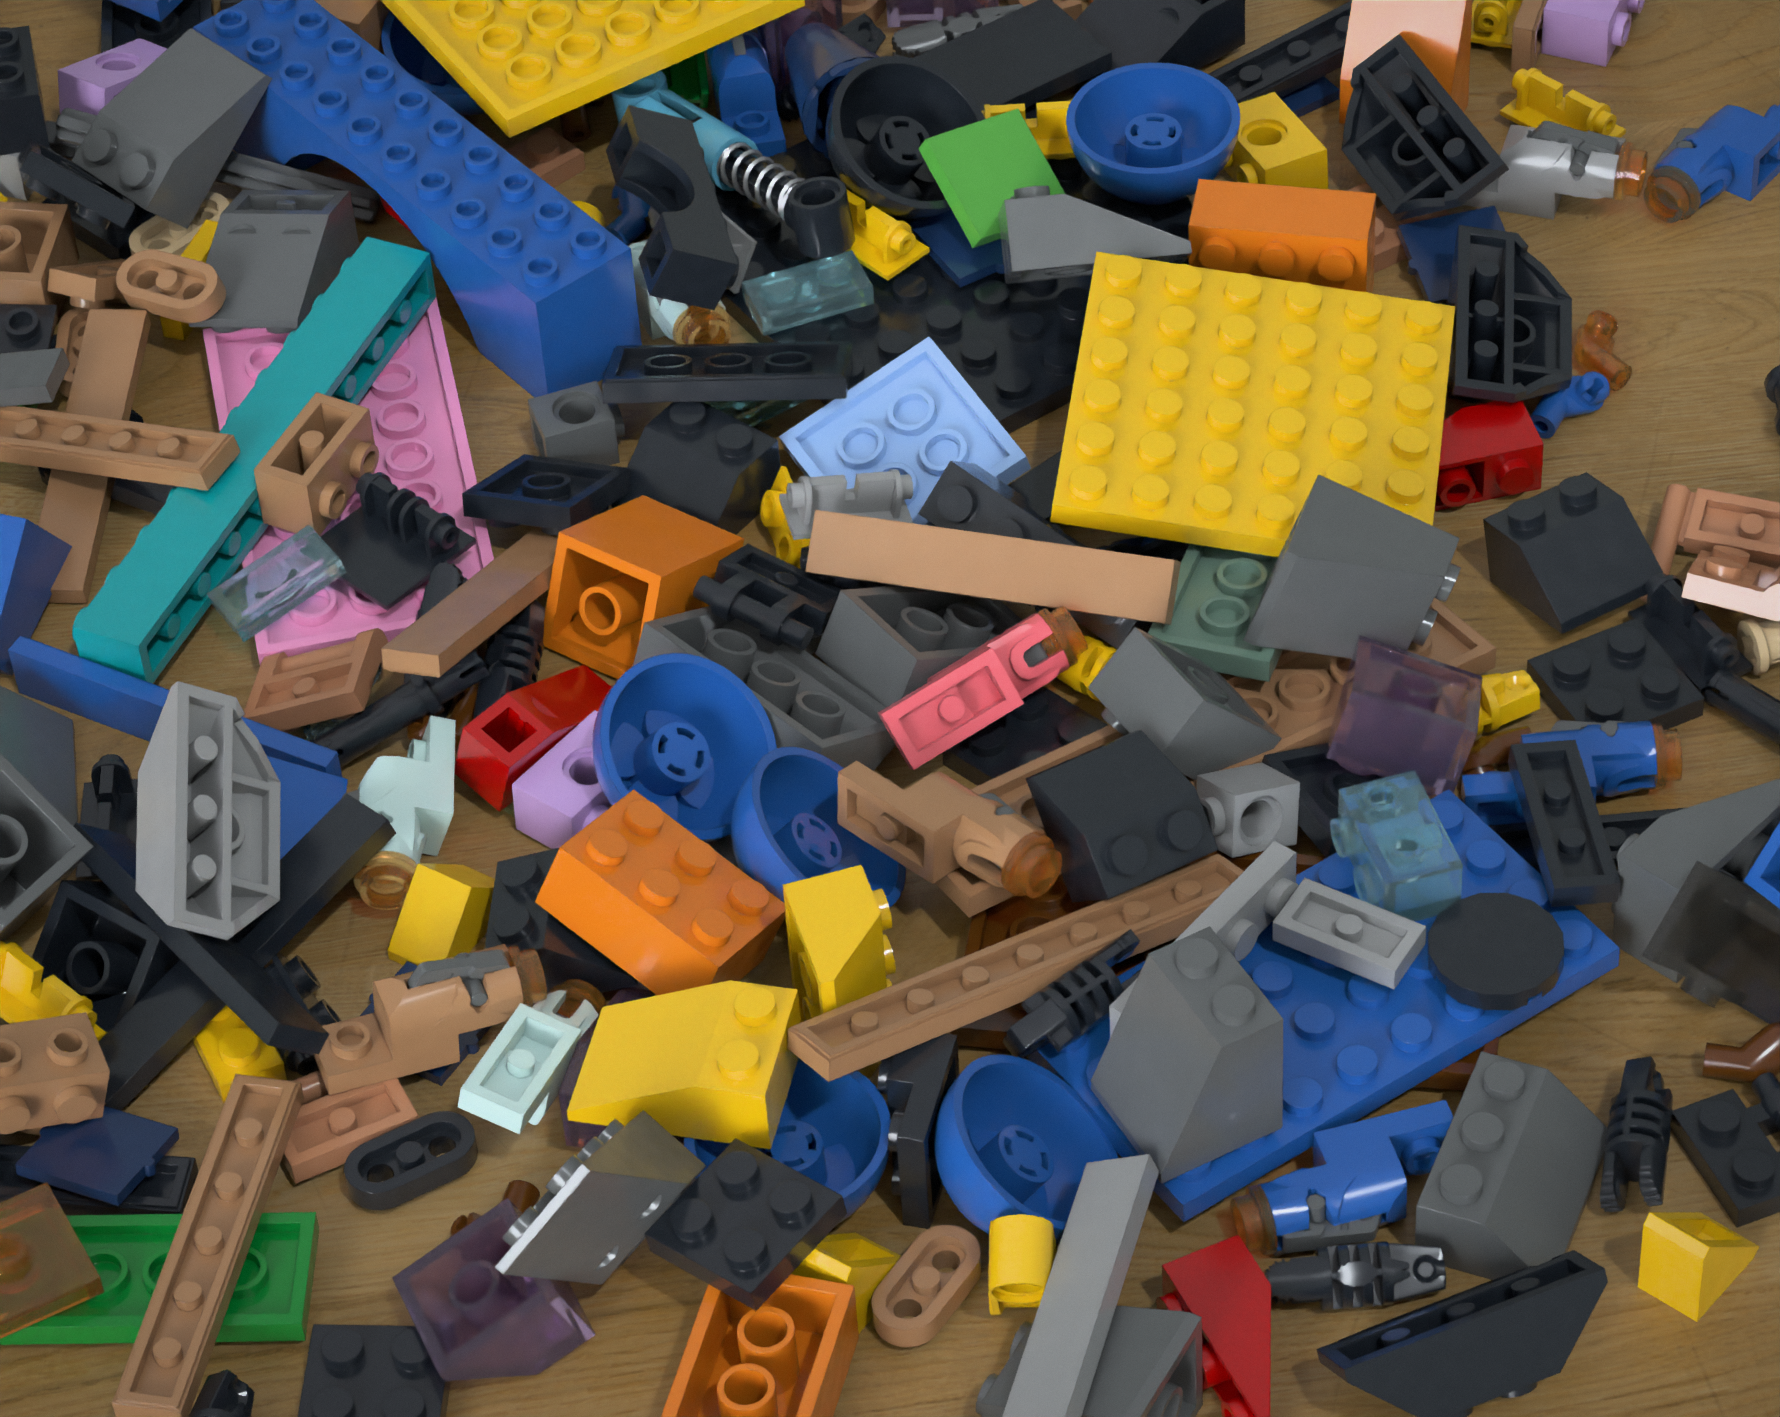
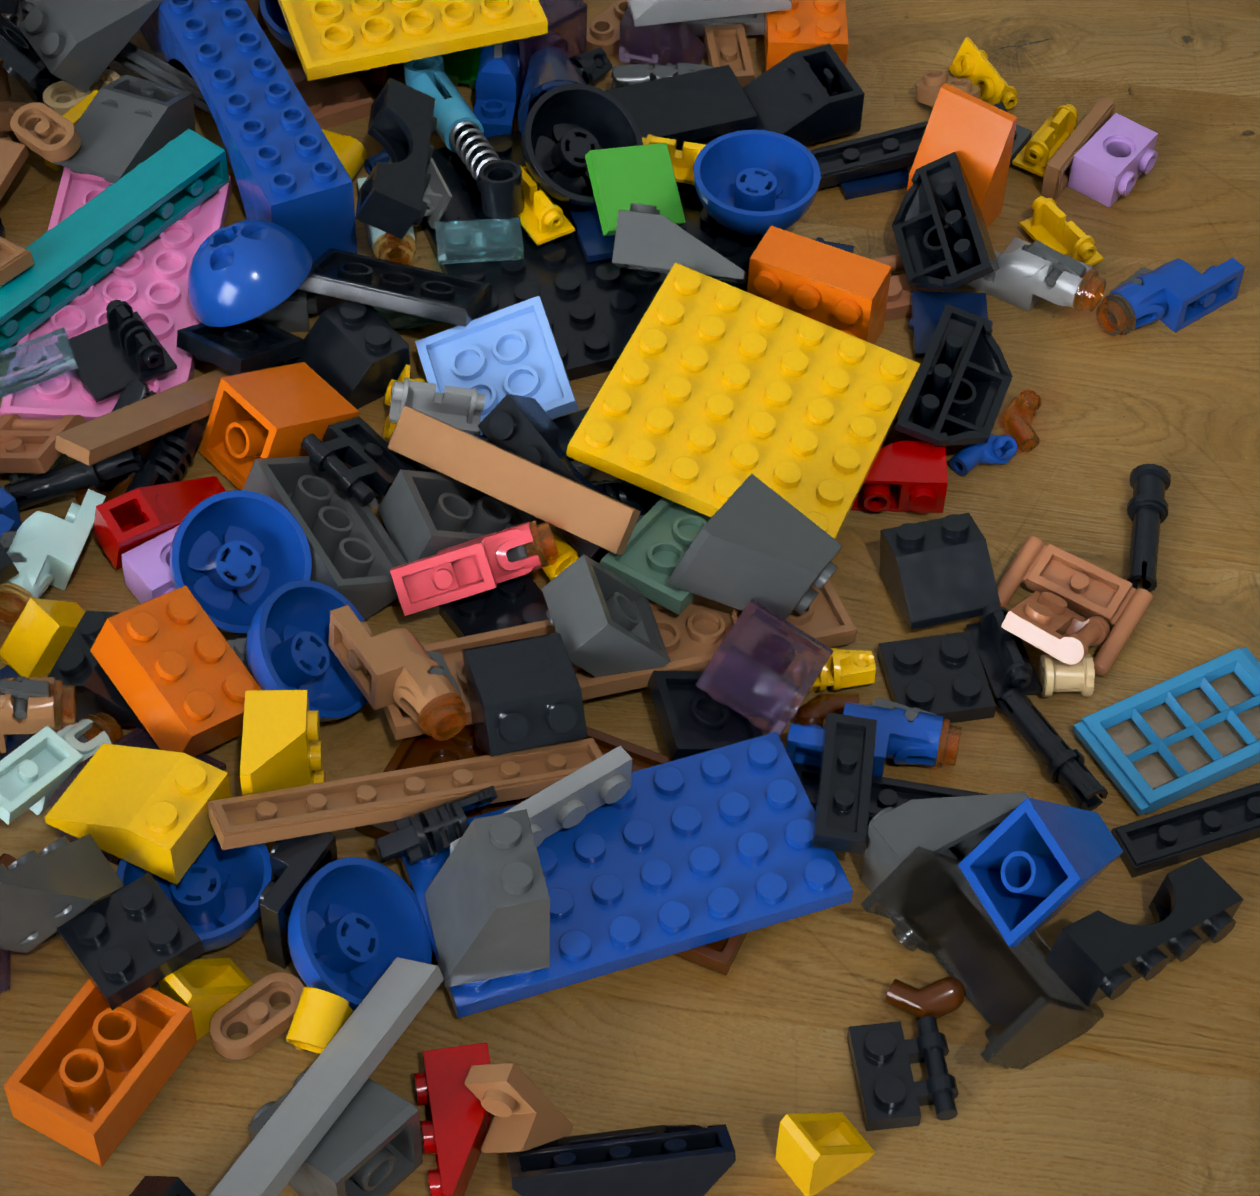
camera: 10 degrees right, 5 degrees up
medium nougat brick [254,392,379,540] -> none
light grey brick [1196,762,1300,858] -> none
yellow brick [1223,92,1329,189] -> none
blue plate [1231,1100,1453,1257] -> none
black hinge [1264,1241,1446,1311] -> none
light grey plate [1273,877,1426,989] -> none
clear light blue brick [1330,770,1463,921] -> none
dark grey slope [1415,1051,1607,1280] -> none
black tile [1428,893,1564,1010] -> none
black hinge [1600,1056,1673,1213] -> none
none -> blue piece [188,220,313,327]
none -> medium nougat slope [464,1063,574,1153]

